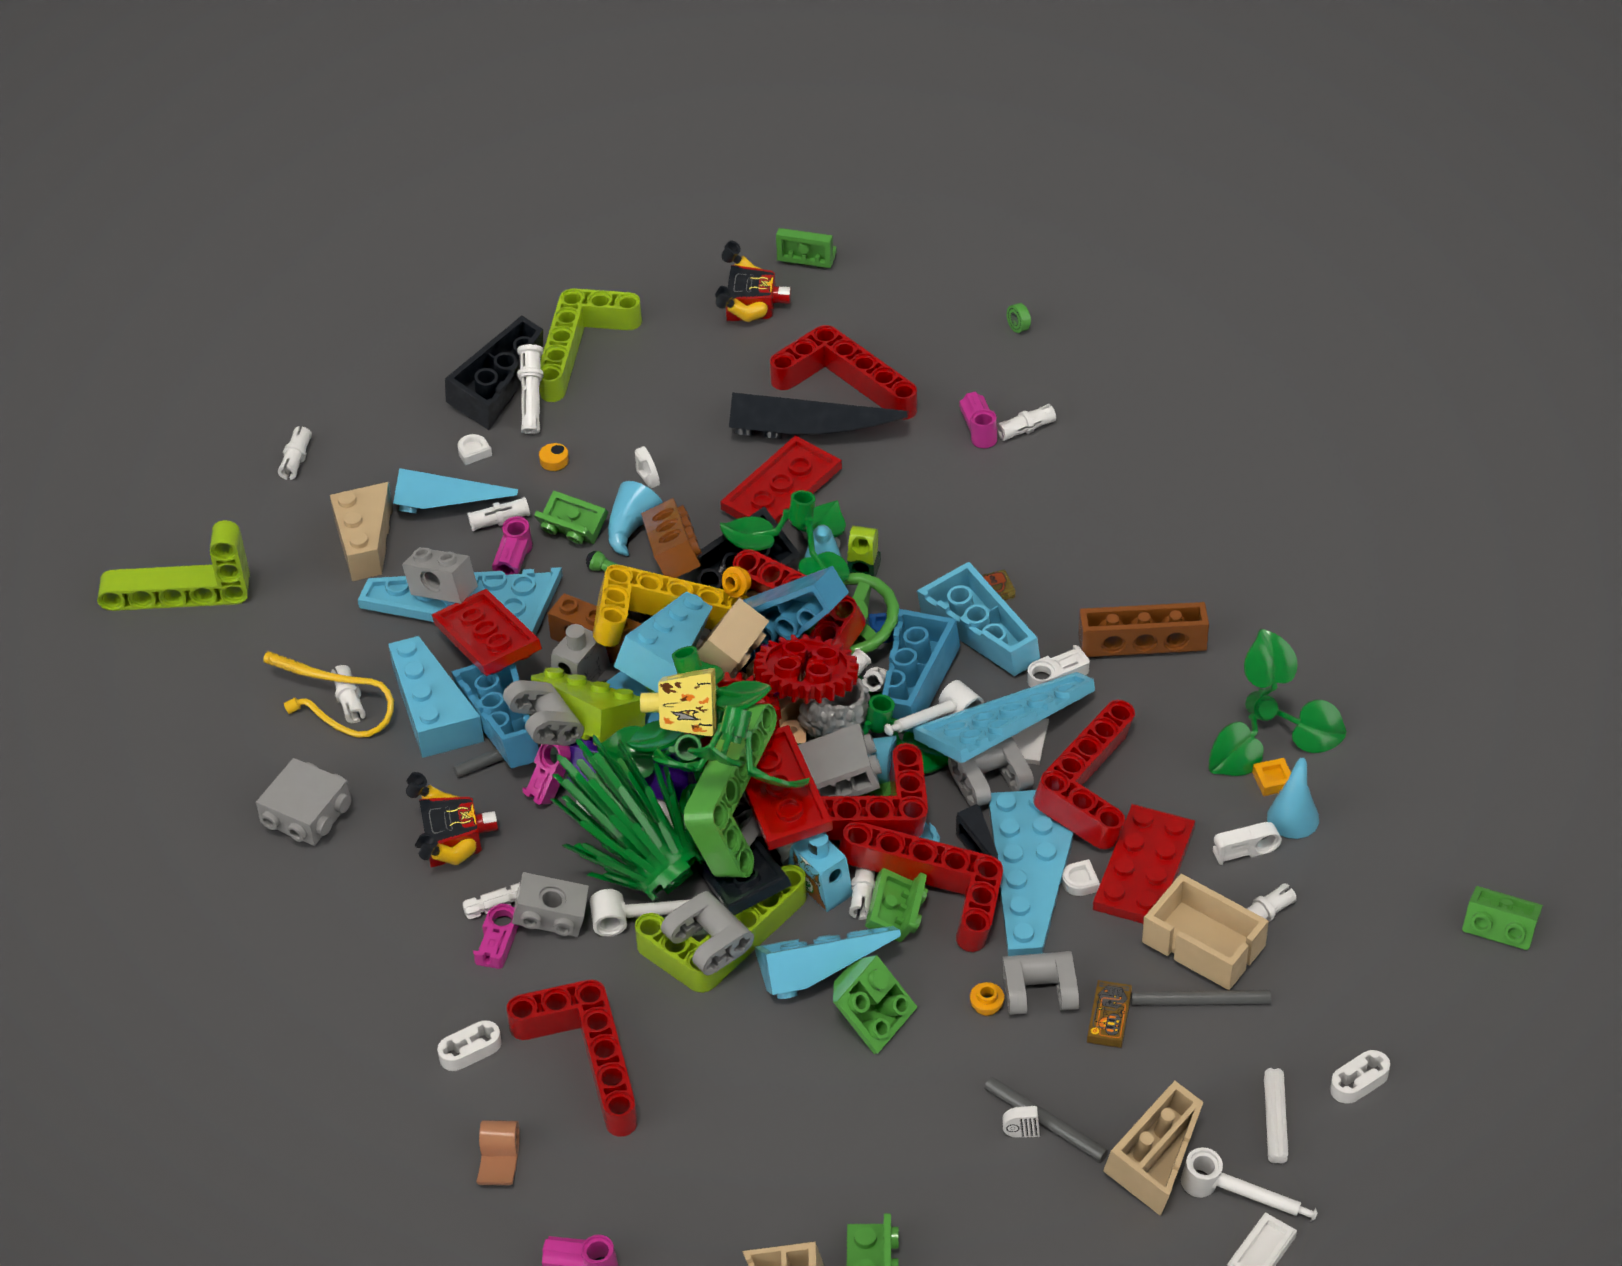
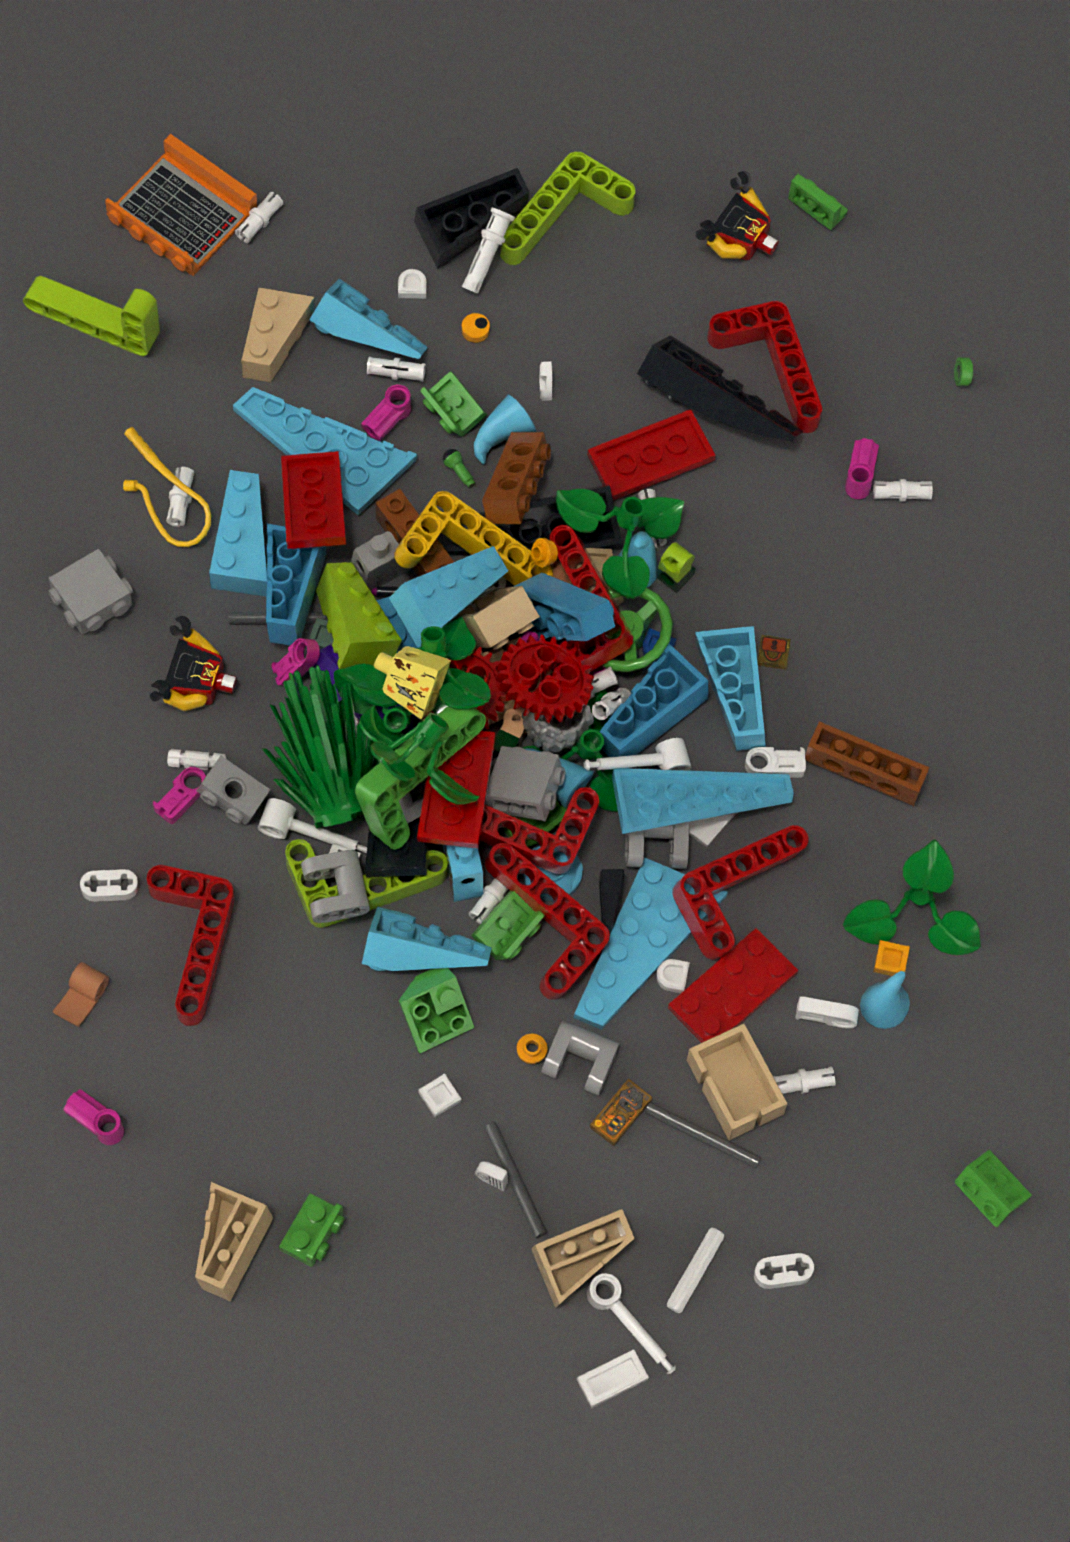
camera: 20 degrees right, 20 degrees up
light grey brick [402,547,478,604] -> none
light grey connector [503,680,584,746] -> none
none -> panel [105,133,257,276]
none -> white tile [419,1074,461,1118]

